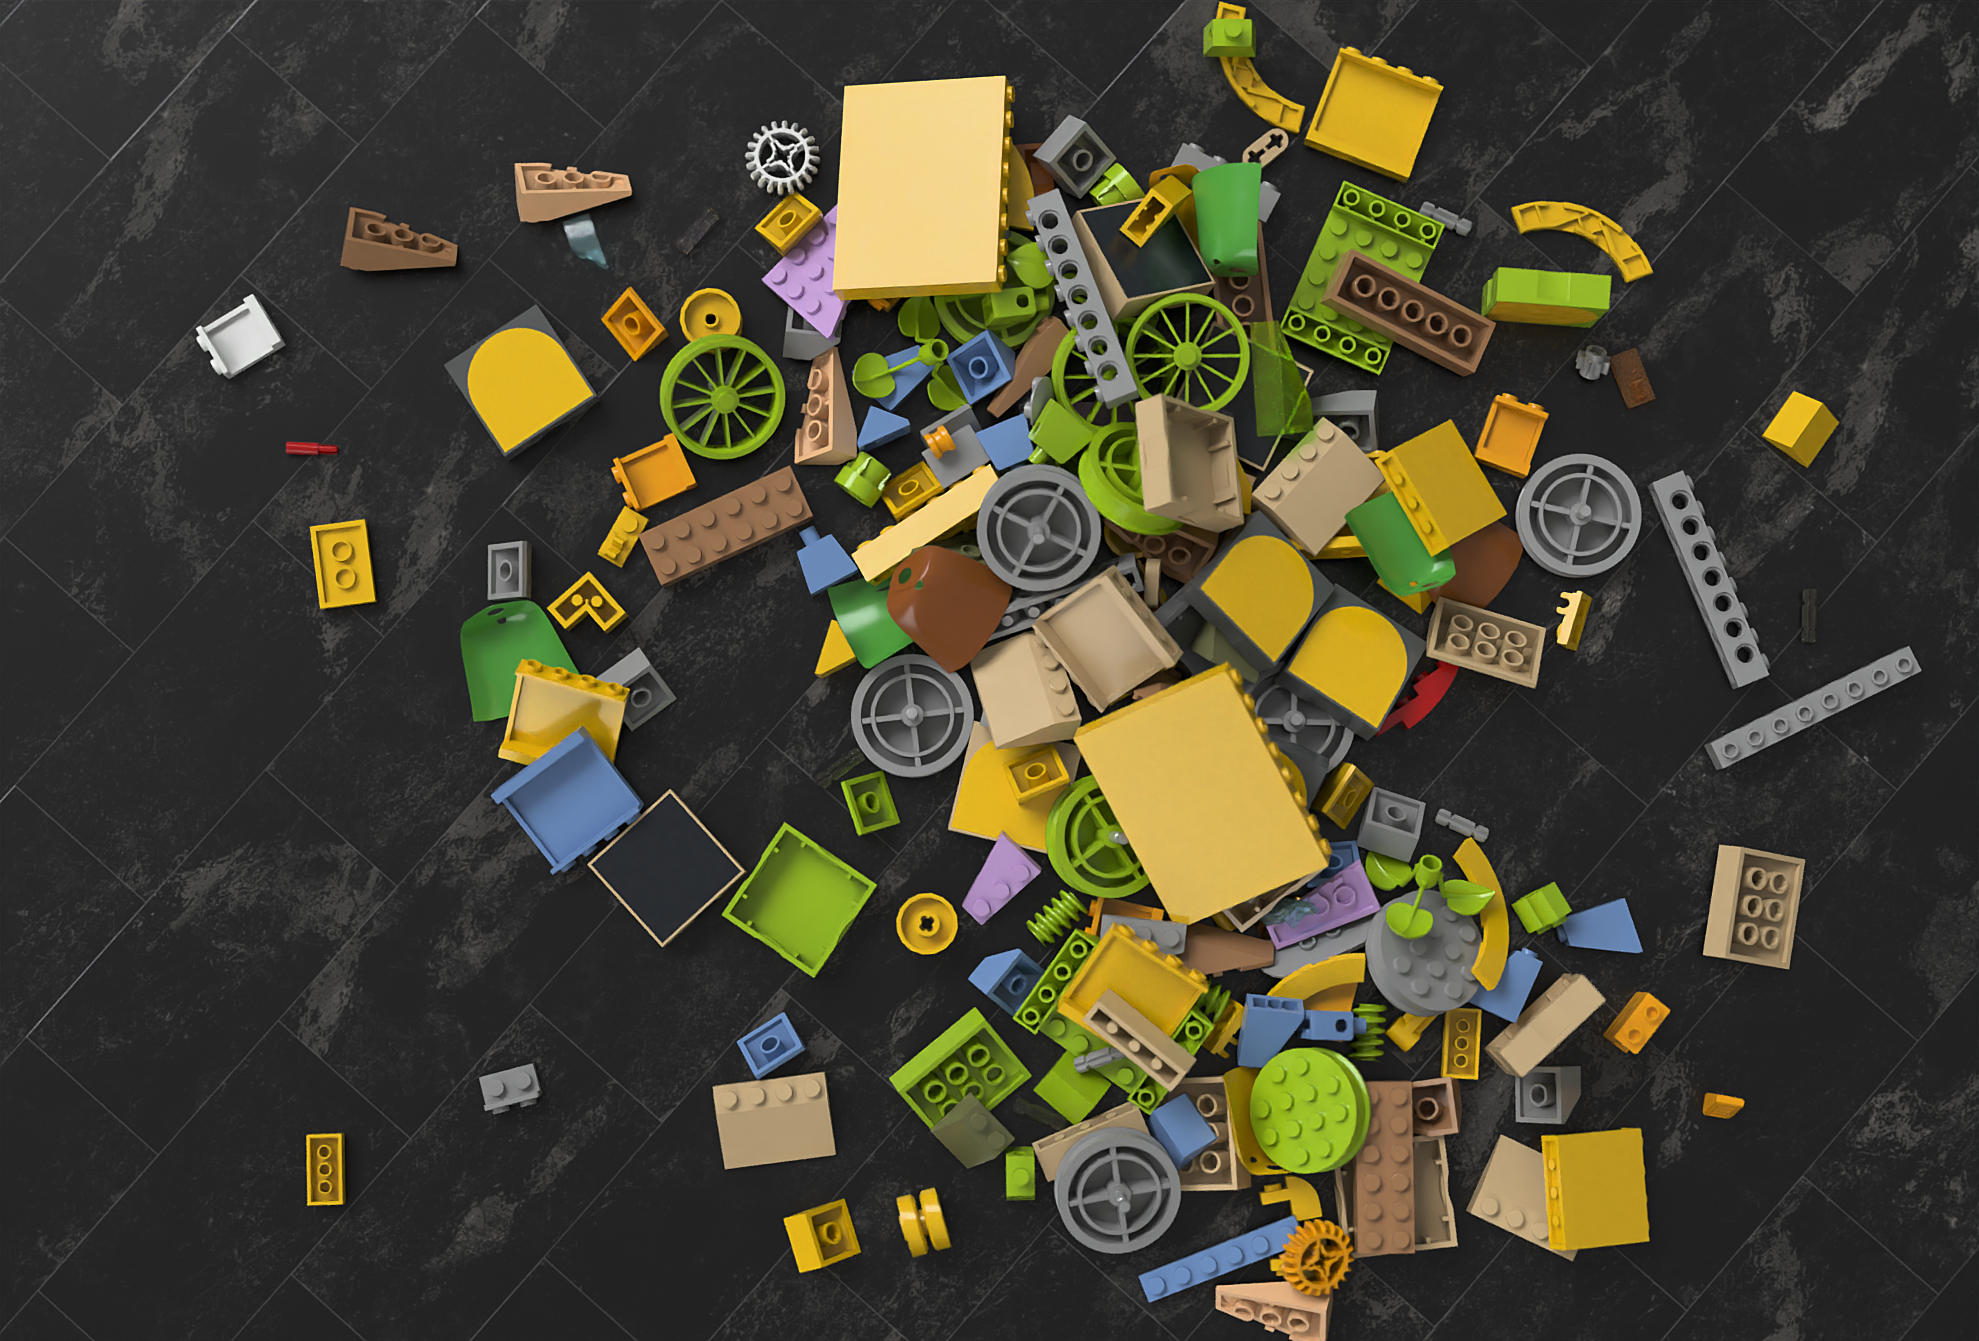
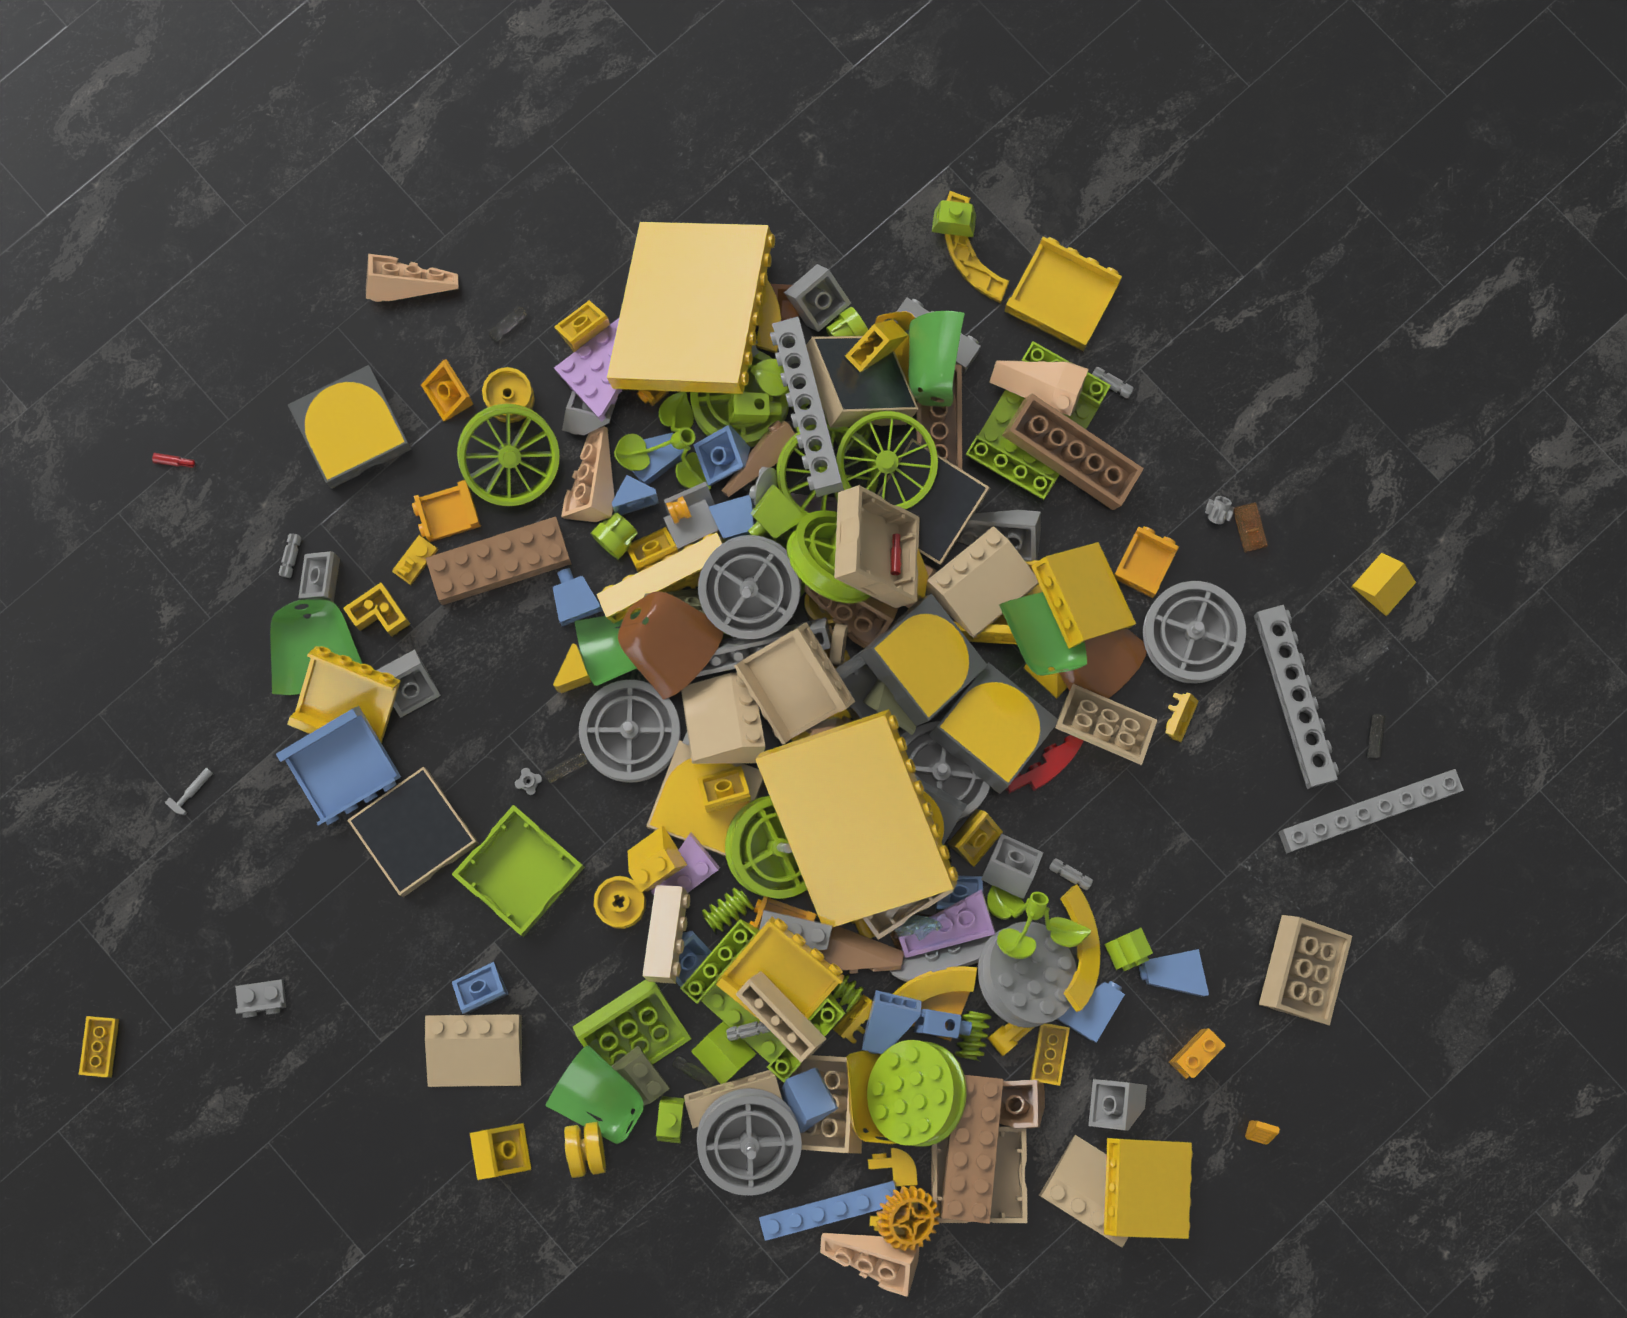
camera: 10 degrees right, 5 degrees down
white panel [196,294,286,379] -> none
yellow plate [310,519,377,610] -> none
medium nougat wedge [340,207,458,271] -> none
clear light blue slope [563,213,606,266] -> none
white gear [745,121,820,195] -> none
lime slope [841,770,900,837] -> none
tan beam [1242,129,1288,170] -> none
clear neon green wedge [1250,321,1314,436] -> none
lime tile [1481,267,1611,328] -> none
tan tile [1484,973,1605,1078] -> none
yellow tile [1511,201,1653,283] -> none
none -> light grey piece [165,768,213,815]
none -> light grey axle [279,534,301,578]
none -> light grey plate [515,768,542,795]
none -> bright green piece [546,1046,644,1144]
none -> yellow slope [628,826,687,892]
none -> tan brick [643,885,690,984]
none -> red pin [891,533,901,576]
none -> light nougat wedge [990,361,1089,416]

